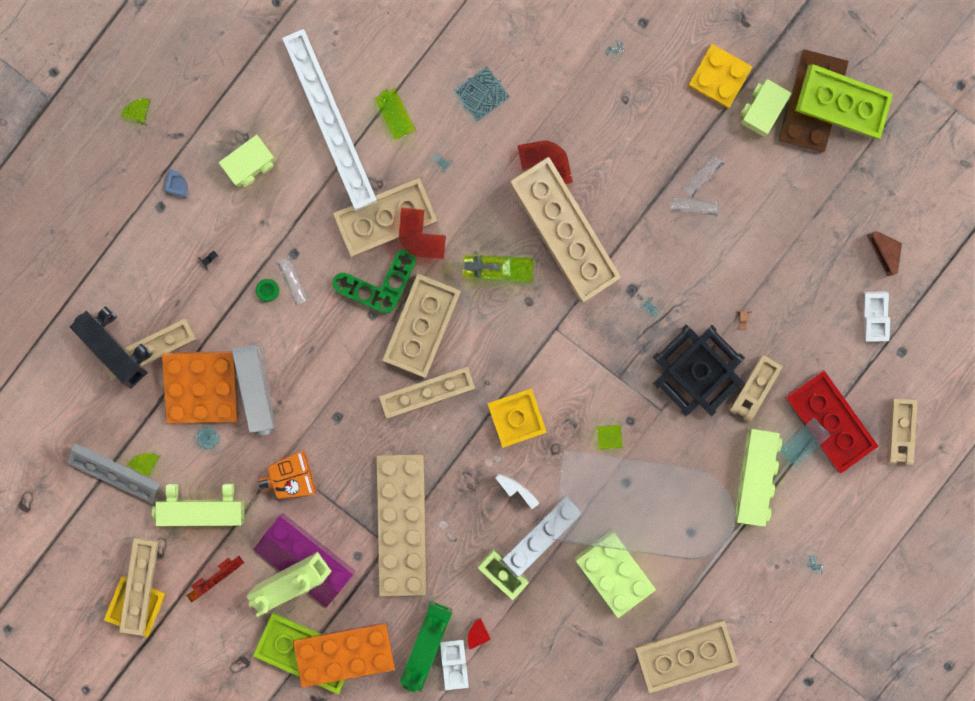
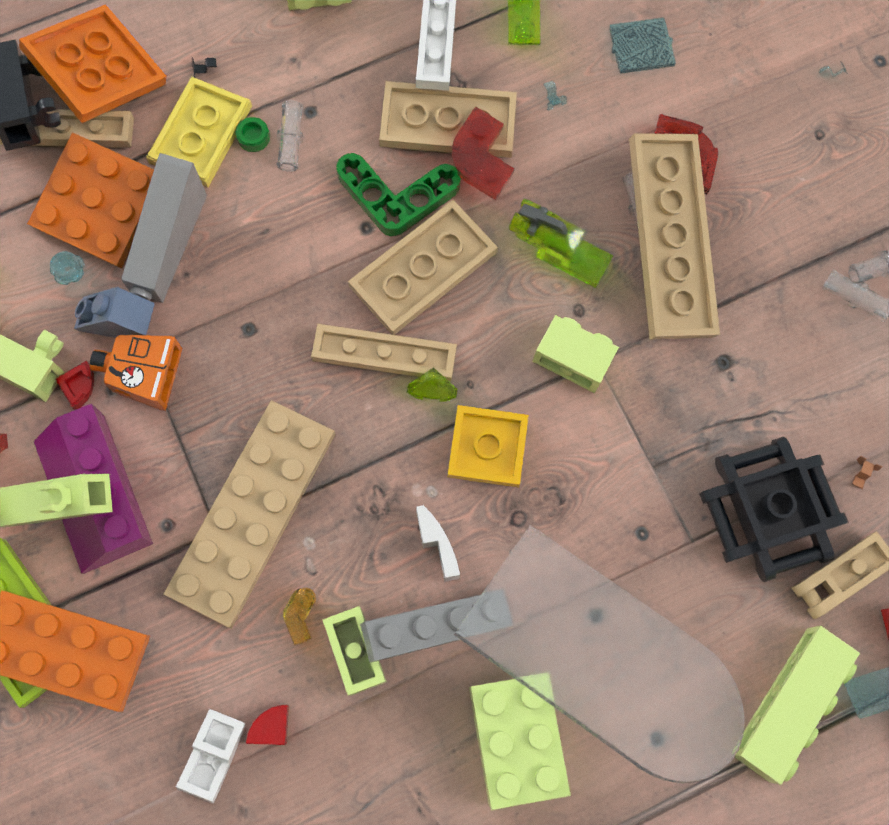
camera: 25 degrees right, 15 degrees down
green brick [399,601,453,693] -> none
clear neon green tile [597,424,623,450] -> none
clear light blue piece [639,297,660,317] -> none
none -> orange plate [19,4,167,123]
none -> red tile [55,360,95,410]
none -> sand blue slope [74,287,155,338]
none -> light yellow tile [146,77,252,188]
none -> clear yellow arm [283,587,316,646]
none -> clear neon green tile [407,367,458,402]
none -> yellowish green brick [533,315,619,393]

